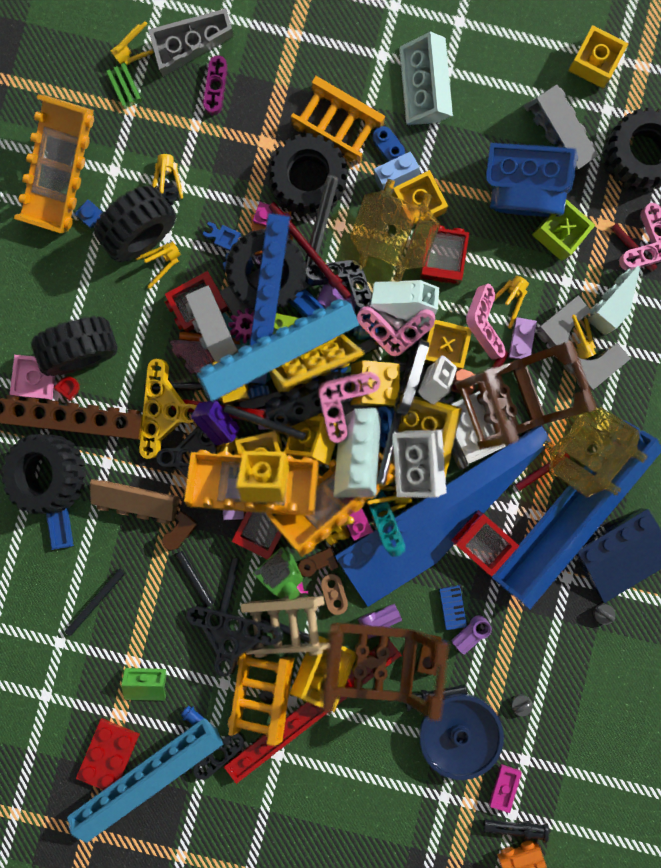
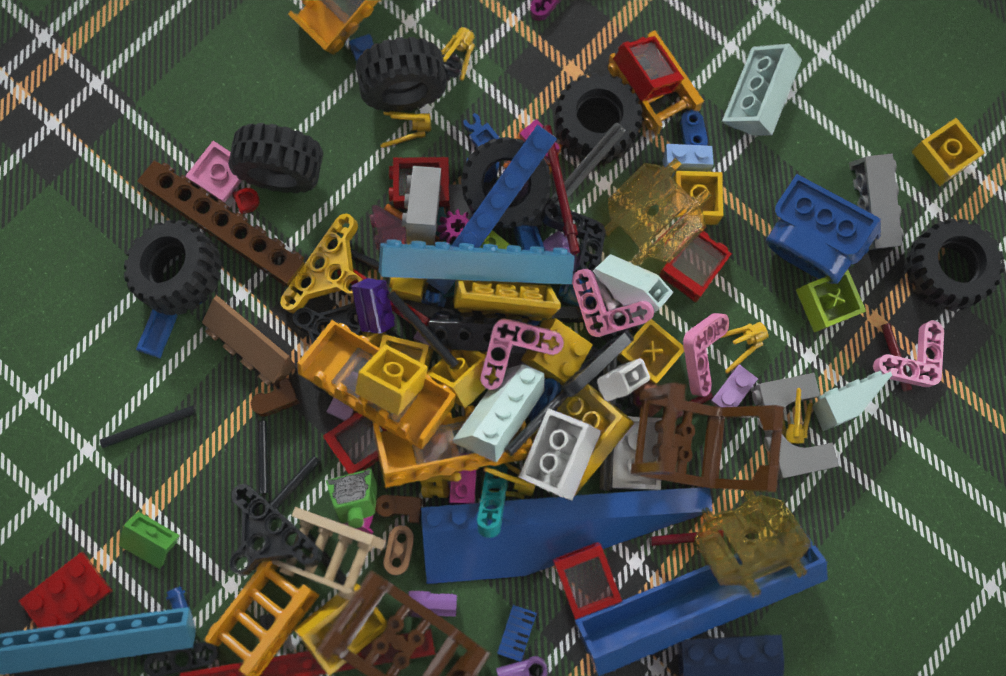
camera: 20 degrees right, 10 degrees down
none -> red window [613,36,684,102]

